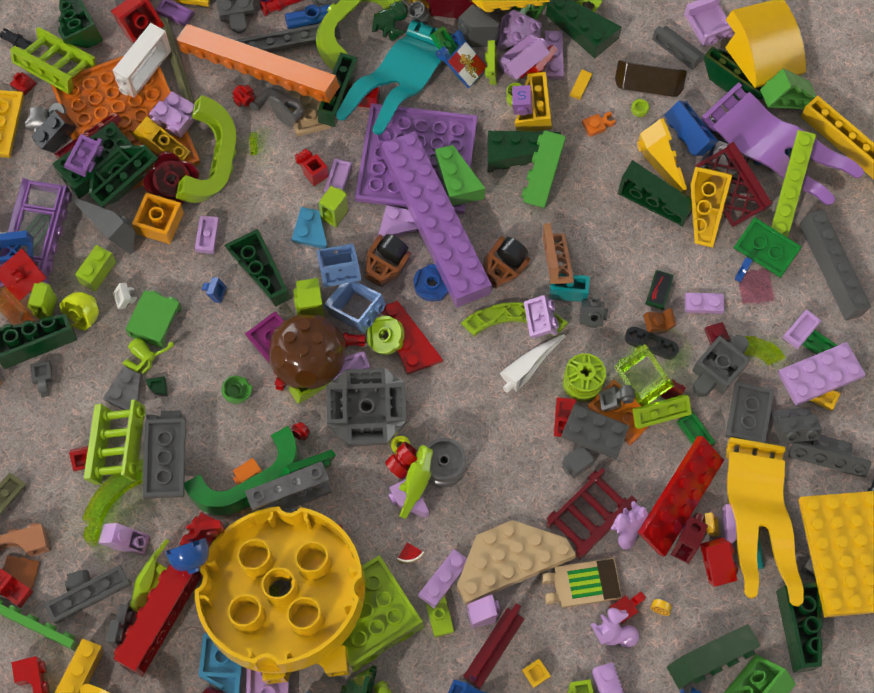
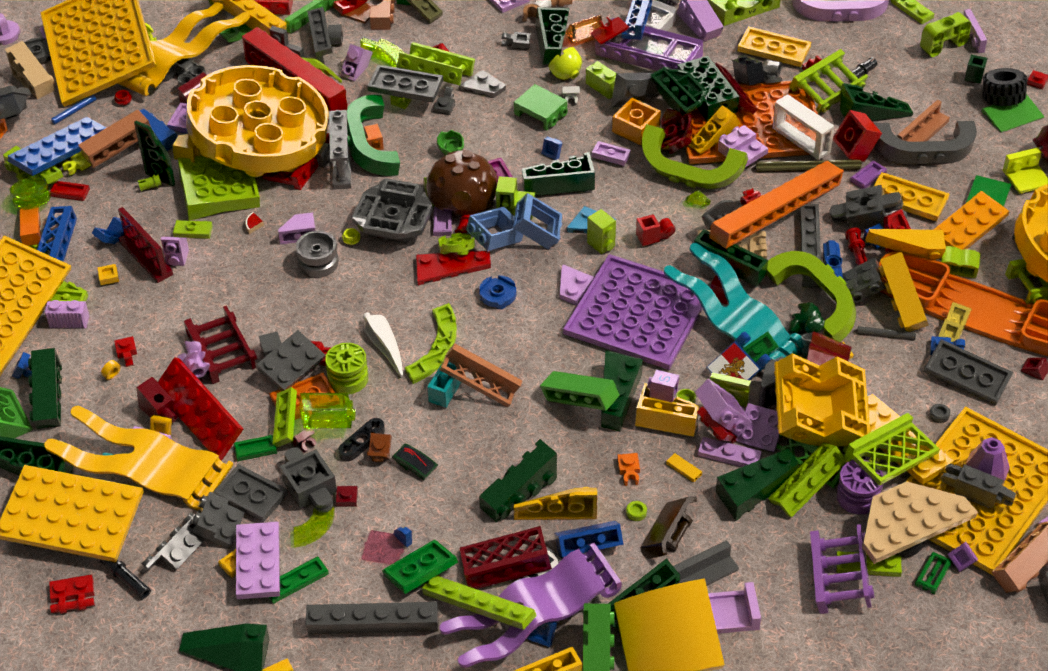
camera: 110 degrees right, 20 degrees down
lime brick [27,282,58,319] -> none
medium lavender bracket [64,134,104,177] -> none
lime piece [122,337,174,374] -> none
dark green tile [145,376,168,396] -> none
blue cylinder [165,538,209,575] -> none
red plate [186,520,224,541] -> none
green plate [278,449,336,478] -> none
red plate [292,422,310,441] -> none
lavender tile [324,158,352,192] -> none
dark orange piece [364,234,412,287] -> none
medium lavender brick [381,131,492,308] -> none
red wheel [385,442,417,479] -> none
lime animal [399,445,433,519] -> none
lavender plate [418,549,467,609] -> none
bright green wedge [435,145,485,206] -> none
tan plate [457,520,576,605] -> none
dark orange piece [483,236,531,289] -> none
lavender bracket [524,295,559,338] -> none
tile [541,558,622,608] -> none
dark grey brick [579,299,608,328] -> none
lavender animal [590,608,639,648] -> none
dark grey plate [599,385,636,412] -> none
lavender plate [685,293,724,314] -> none
yellow wedge [691,167,732,248] -> none
red brick [700,537,738,587] -> none
lavender tile [782,309,822,350] -> none

